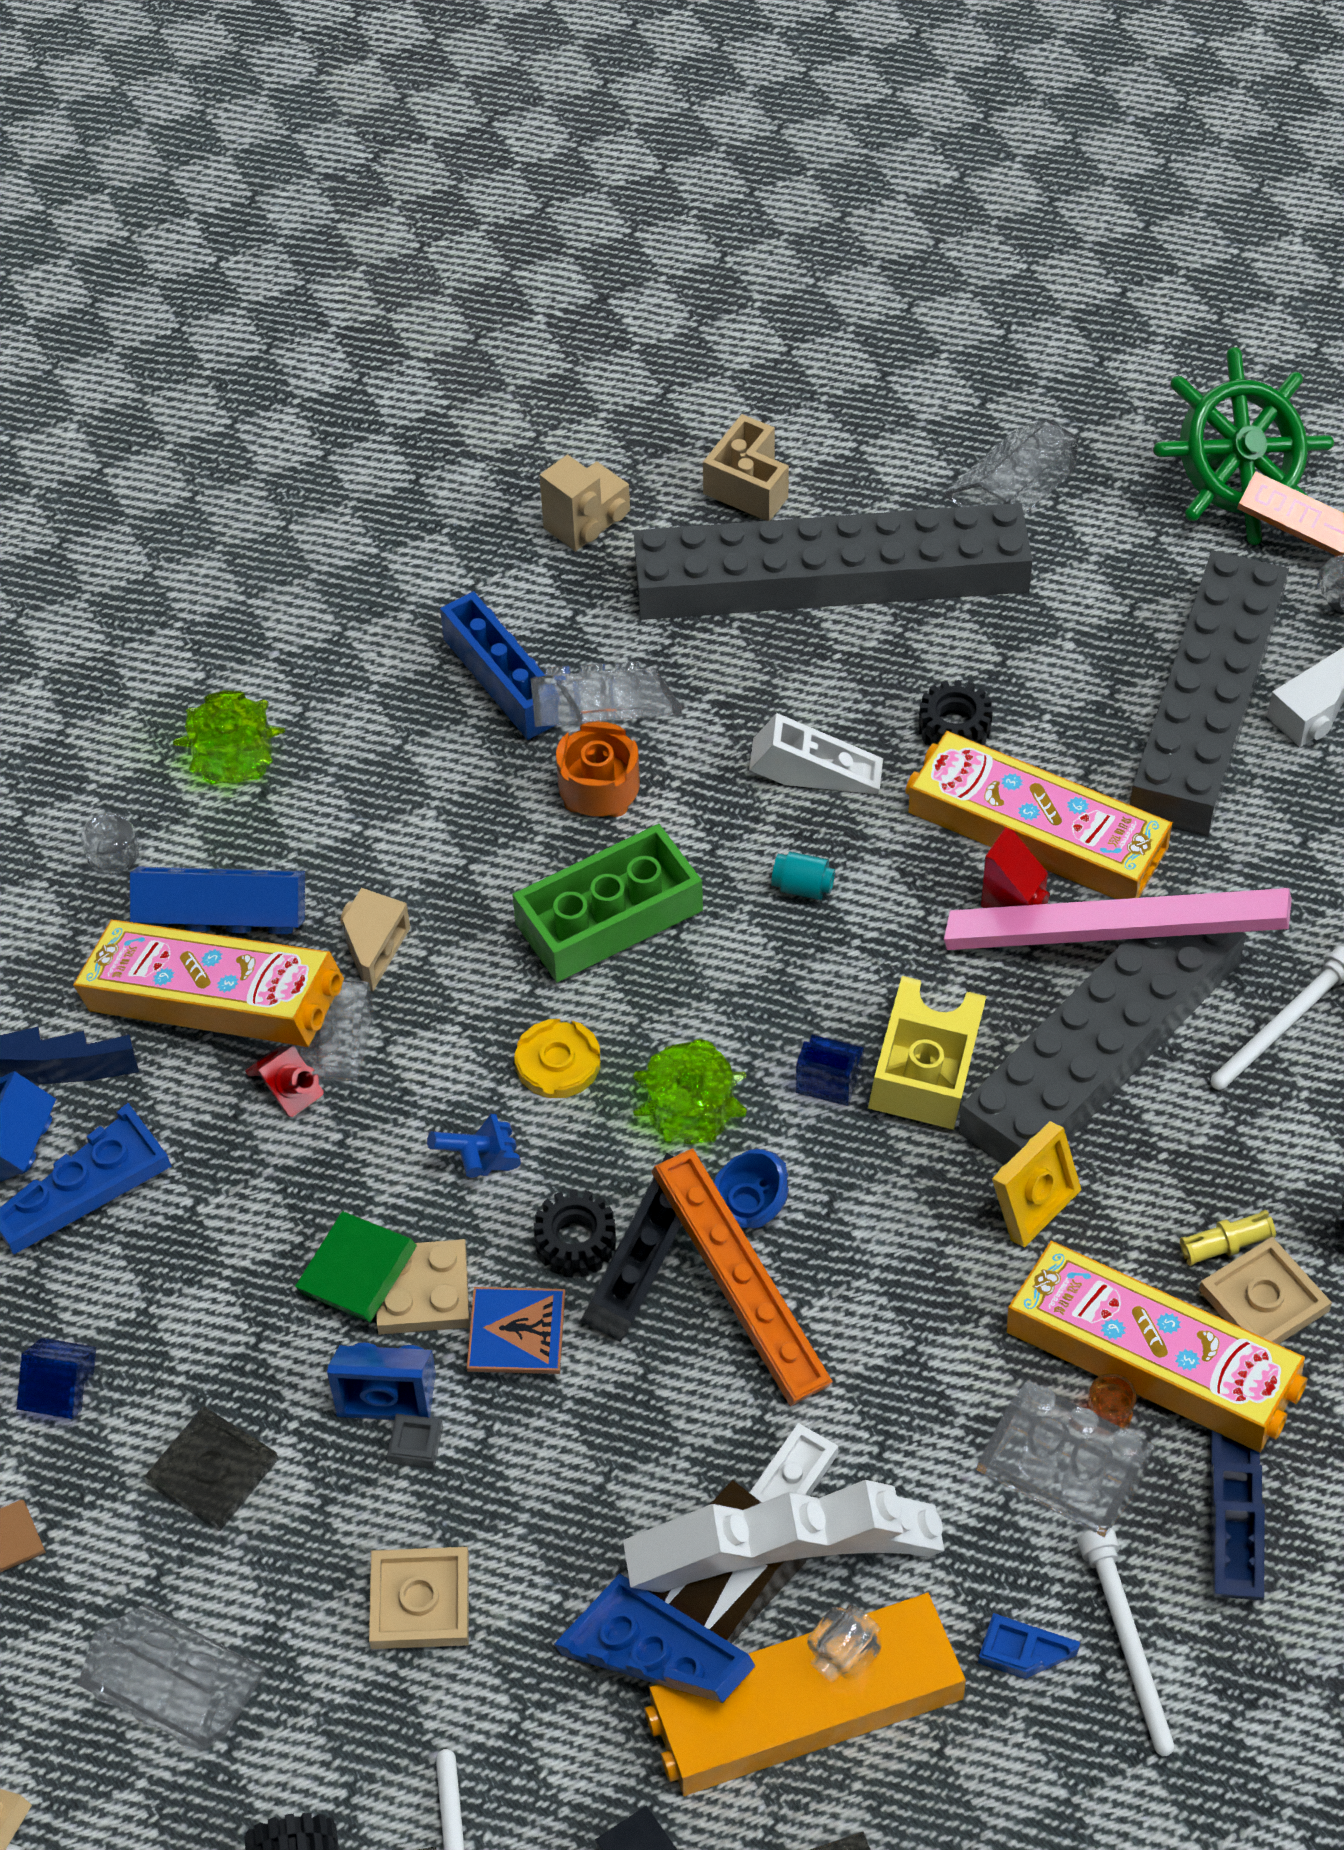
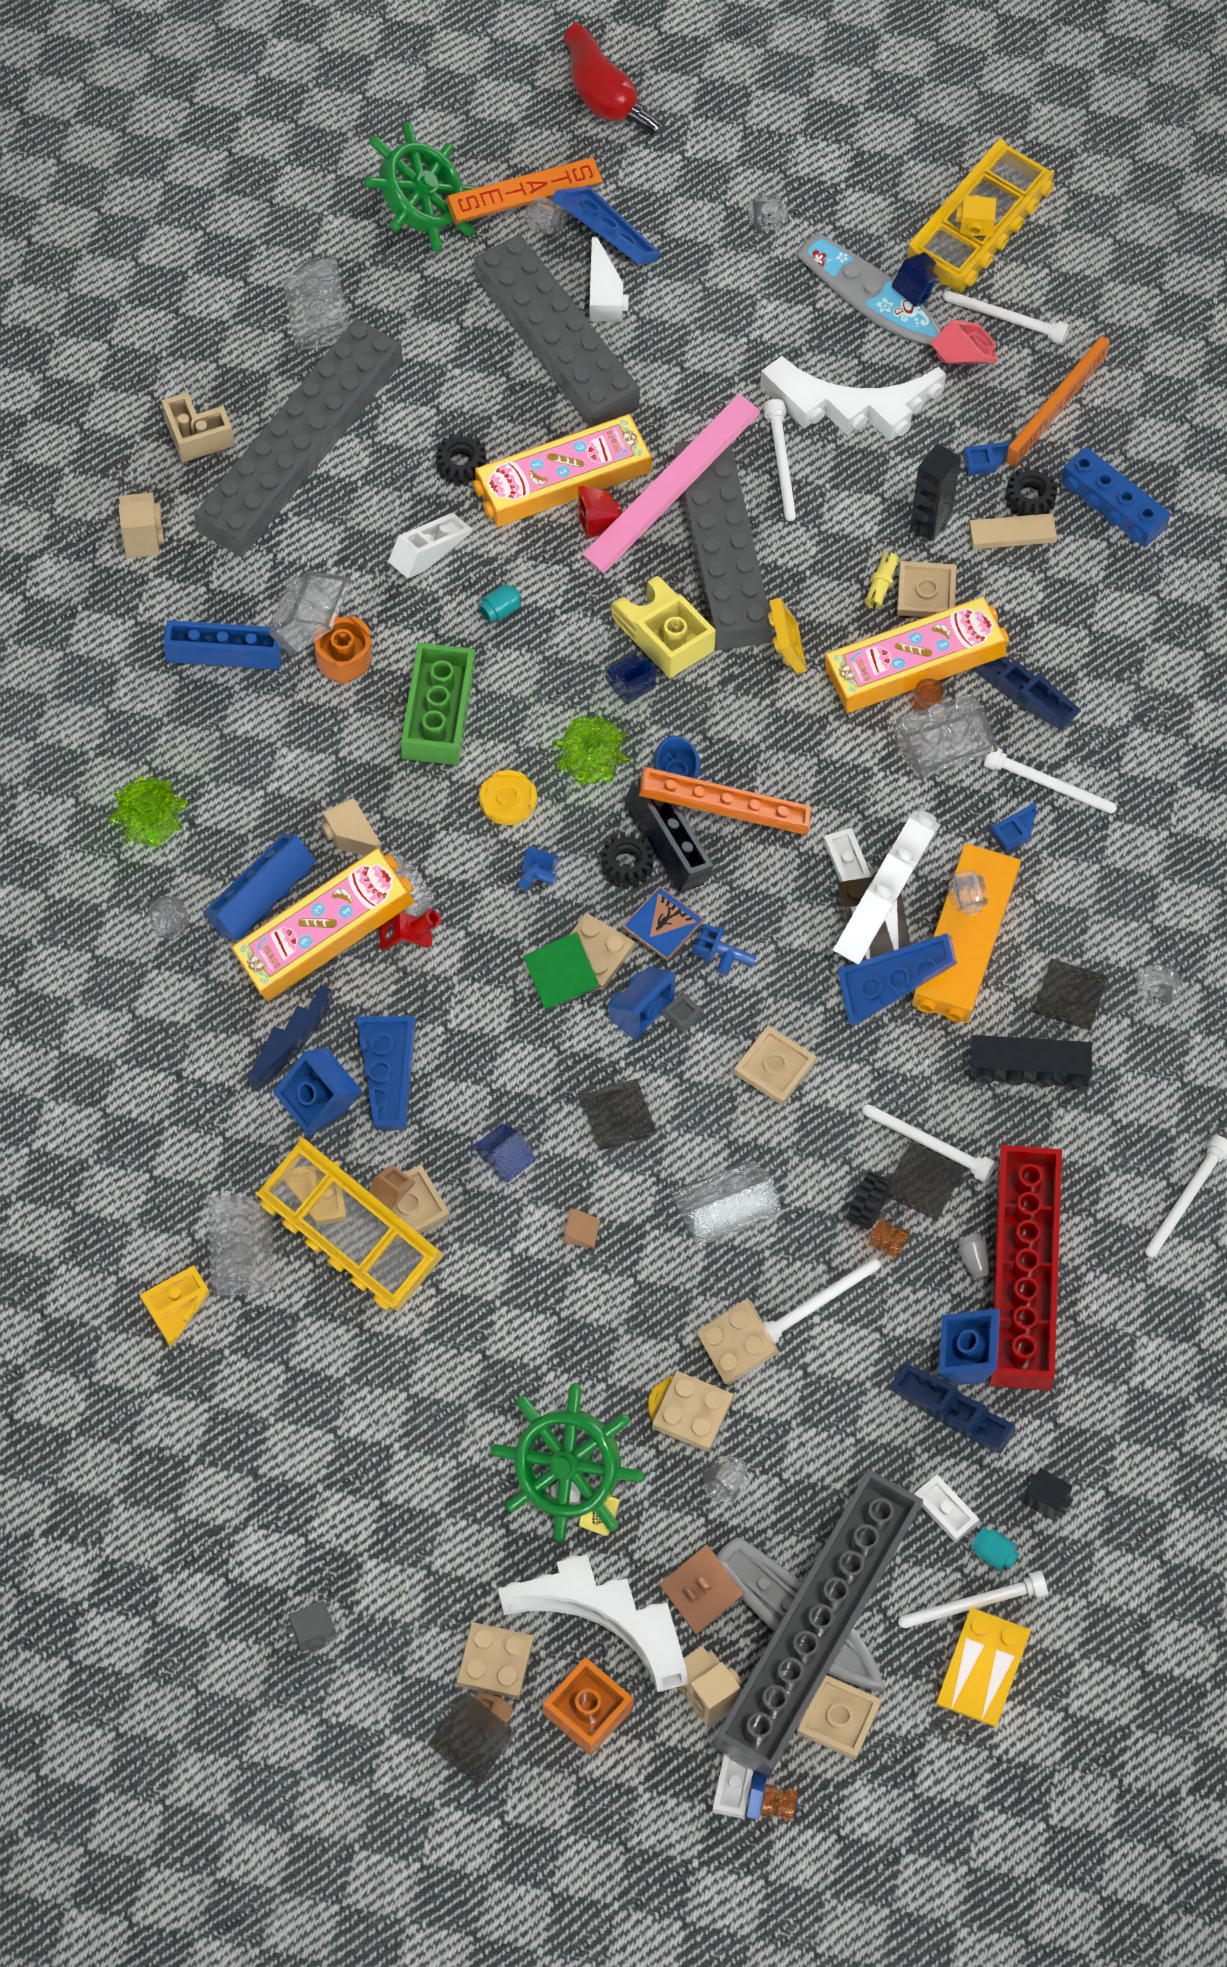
camera: 55 degrees left, 10 degrees up
none -> blue arm [691,924,757,975]

